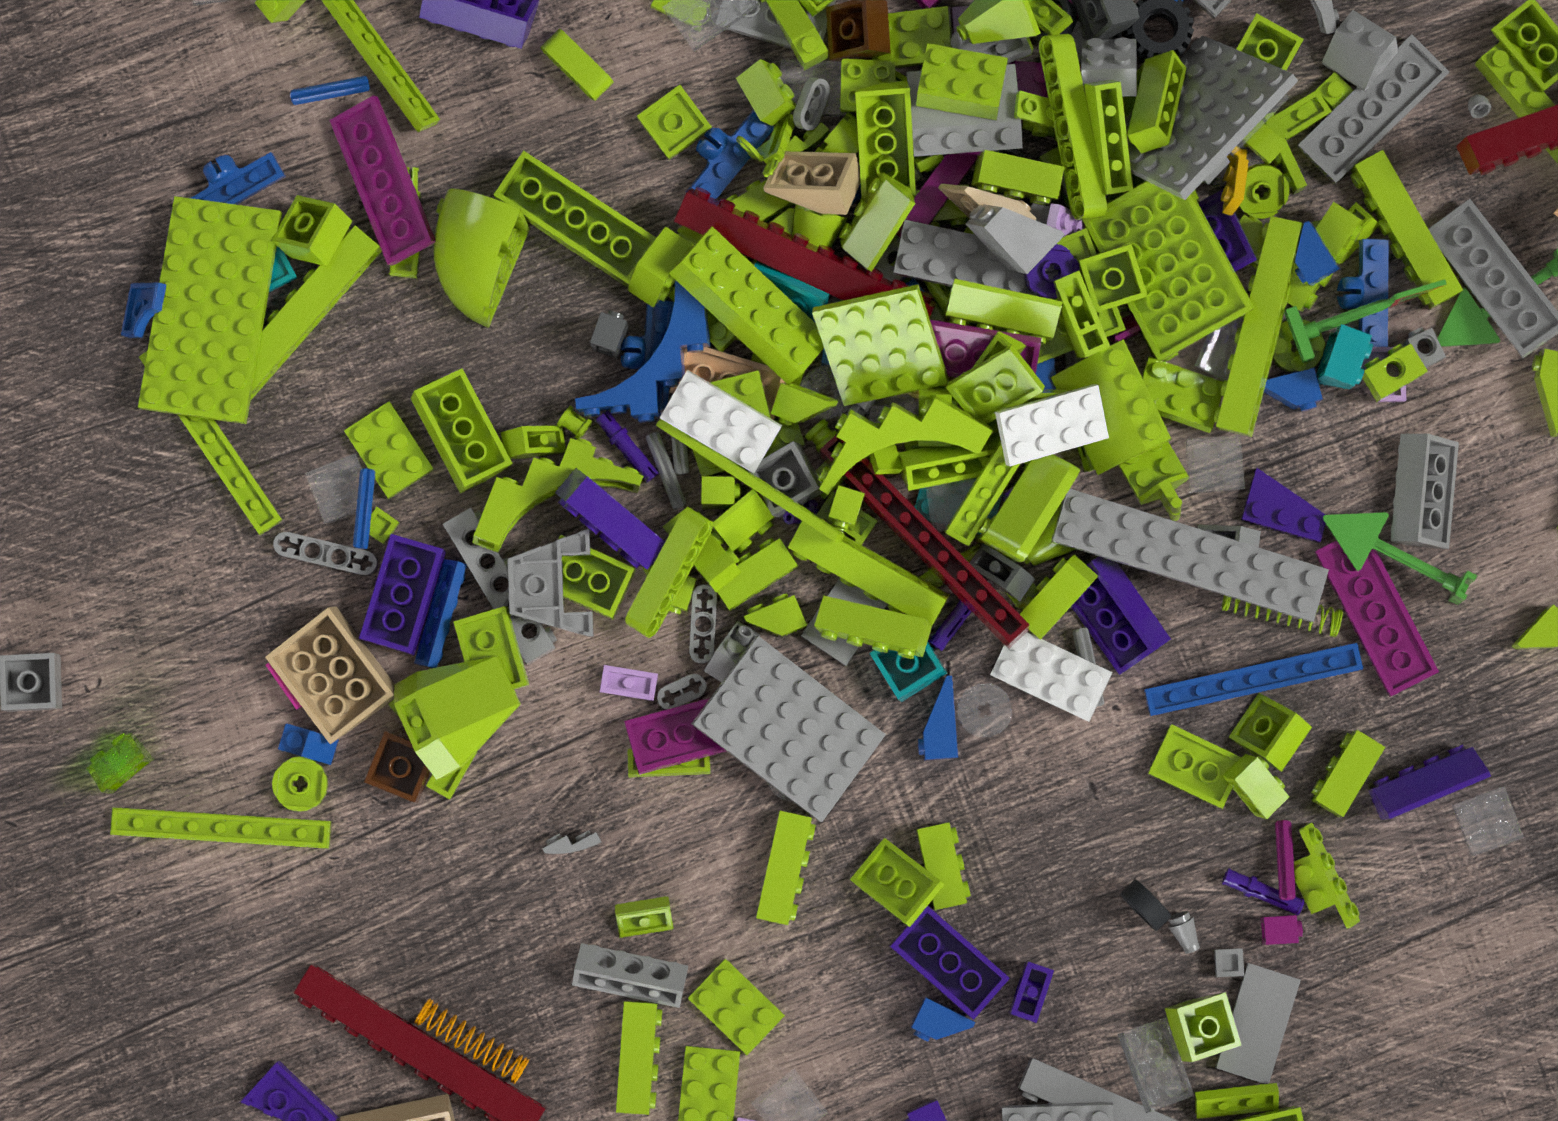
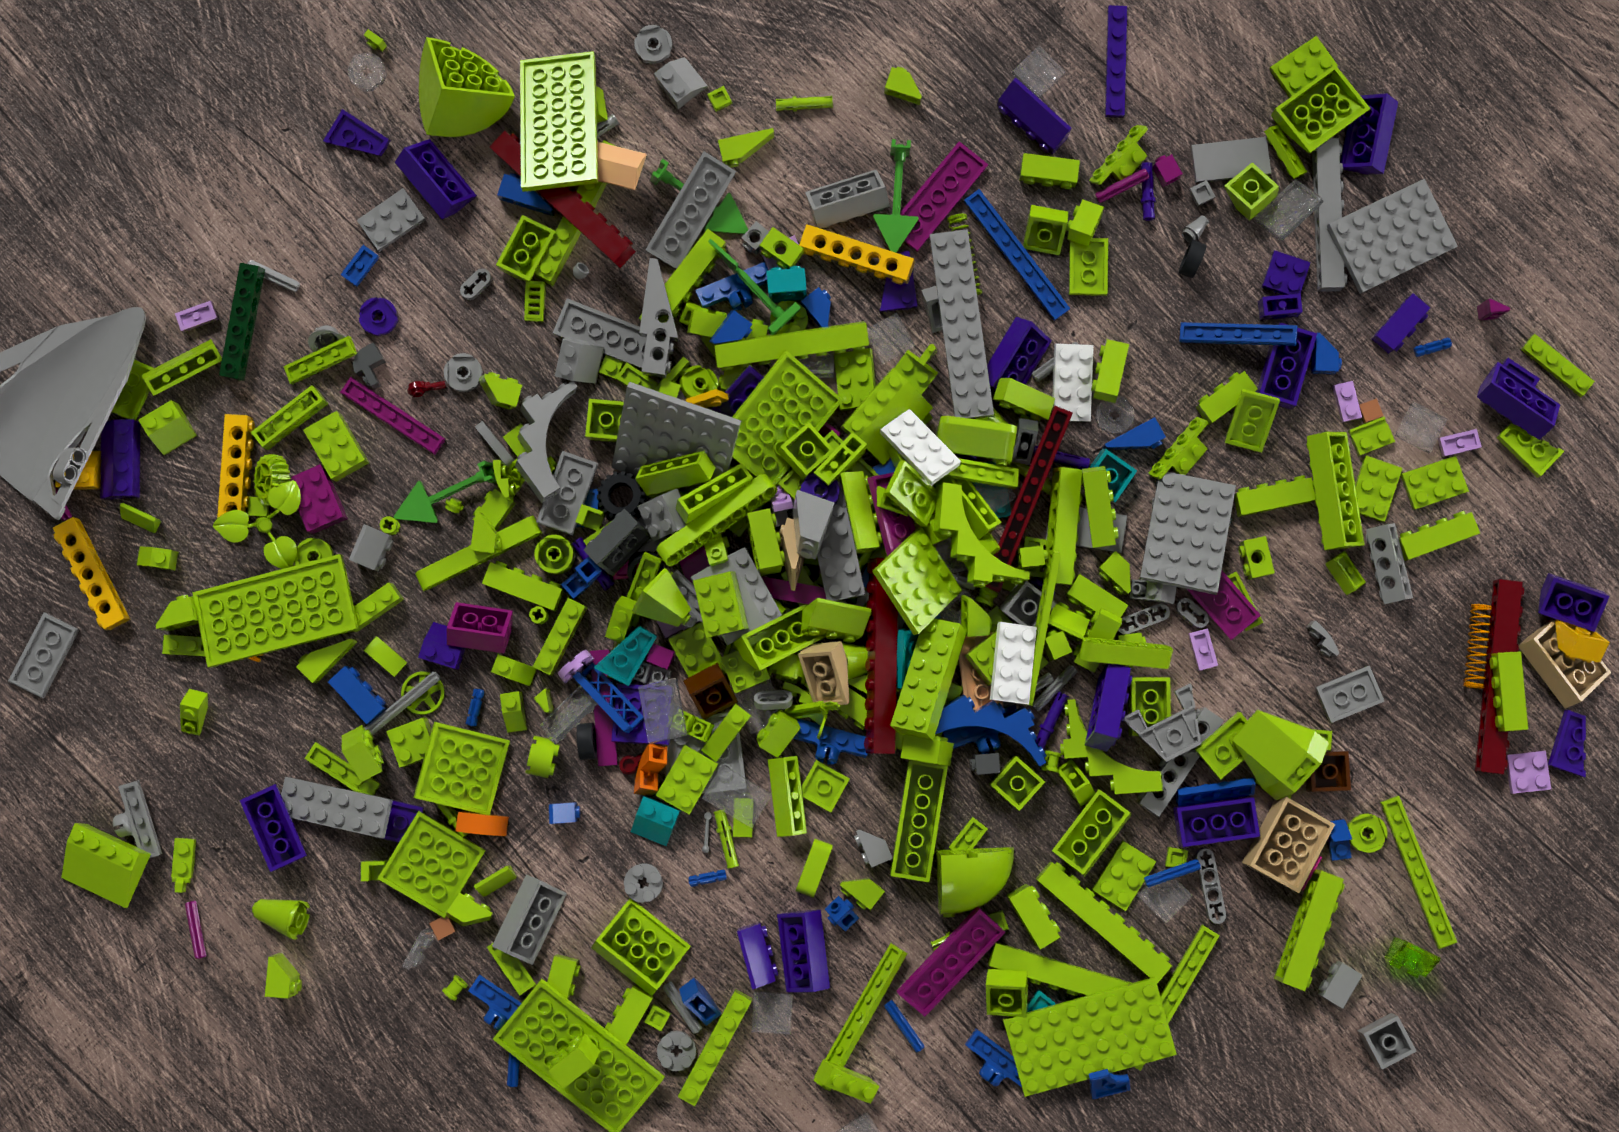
camera: 110 degrees left, 0 degrees up
none -> lime slope [524,281,546,322]
none -> light grey brick [639,258,679,378]
none -> lime brick [768,756,807,837]
none -> yellow brick [799,224,915,285]
none -> blue brick [825,896,859,932]
none -> lime slope [840,878,885,910]
none -> light grey slope [854,829,893,868]
none -> lime plate [949,817,988,854]
none -> lime brick [988,756,1045,811]
none -> lime brick [1006,884,1061,950]
none -> lime brick [1036,861,1172,984]
none -> lime brick [1091,339,1129,403]
none -> dark purple plate [1105,5,1127,118]
none -> lime bracket [1148,417,1208,480]
none -> blue tile [1179,322,1298,346]
none -> lime brick [1238,536,1275,580]
none -> dark purple plate [1262,250,1311,295]
none -> lime brick [1274,869,1345,991]
none -> lime brick [1307,432,1365,550]
none -> light grey plate [1314,666,1385,723]
none -> light grey brick [1318,961,1362,1009]
none -> lavender plate [1332,381,1362,423]
none -> lime plate [1348,416,1395,456]
none -> nougat tile [1359,398,1384,423]
none -> lime brick [1490,651,1528,731]
none -> lavender plate [1506,751,1551,794]

